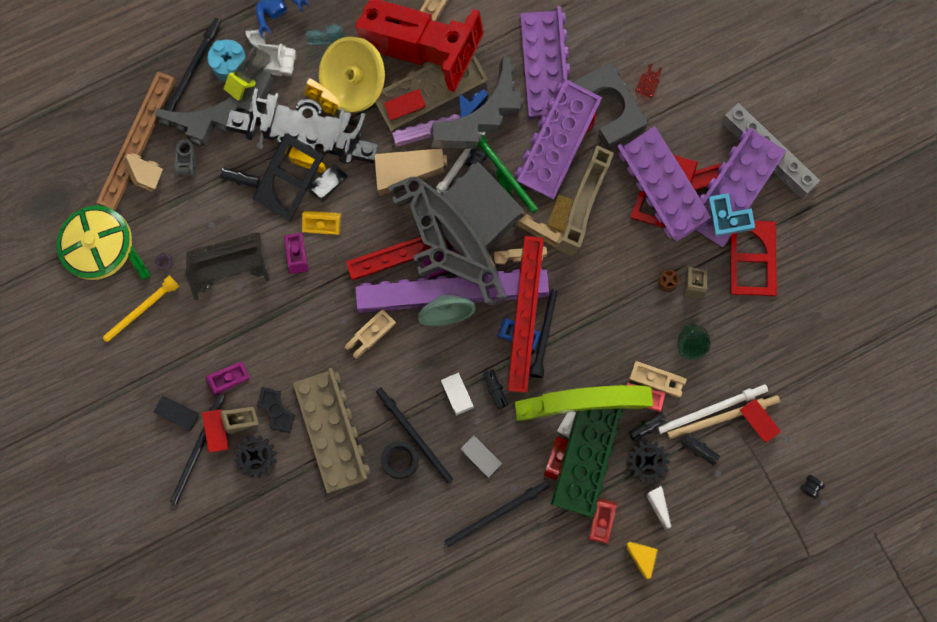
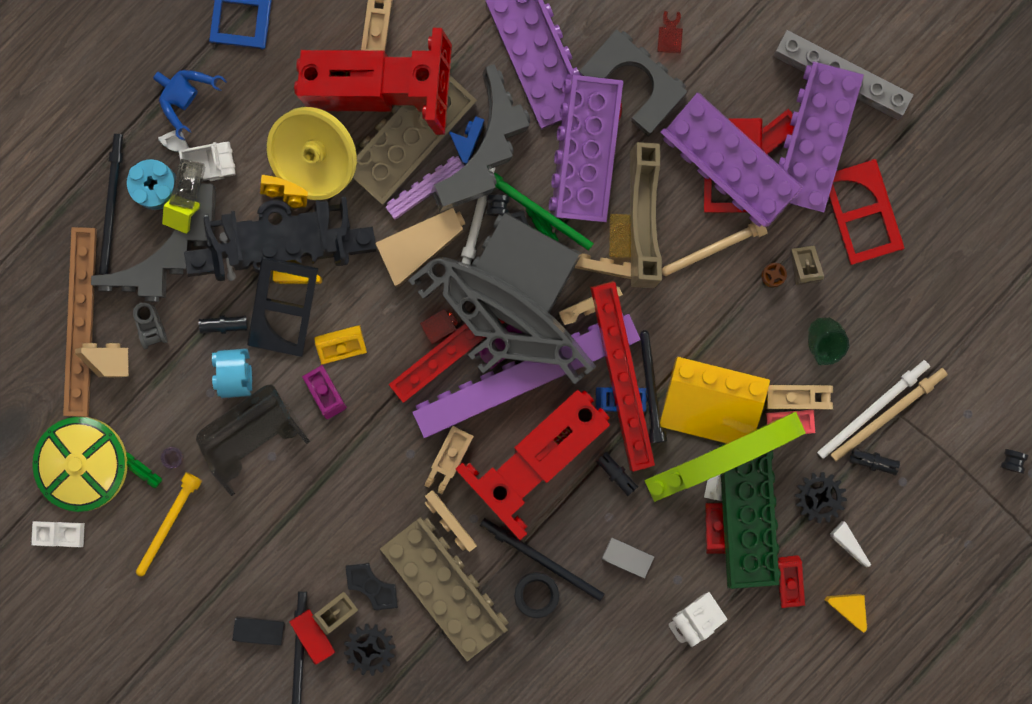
camera: 20 degrees left, 10 degrees up
magenta slope [206,361,250,397] -> none
clear light blue slope [306,24,345,45] -> none
slope [308,164,348,203] -> none
red slope [384,89,426,121] -> none
sand green dish [418,295,476,326] -> none
white slope [441,373,474,415] -> none
black bar [444,481,550,547] -> none
black pin [628,411,667,442] -> none
medium azure brick [709,193,755,237] -> none
red slope [740,399,781,443] -> none
none -> white slope [31,521,85,547]
none -> medium azure brick [212,349,252,398]
none -> clear red brick [420,309,458,345]
none -> tan plate [425,490,477,552]
none -> red brick [456,390,610,540]
none -> yellow slope [660,357,770,444]
none -> tan piece [662,221,768,276]
none -> white piece [669,592,728,647]

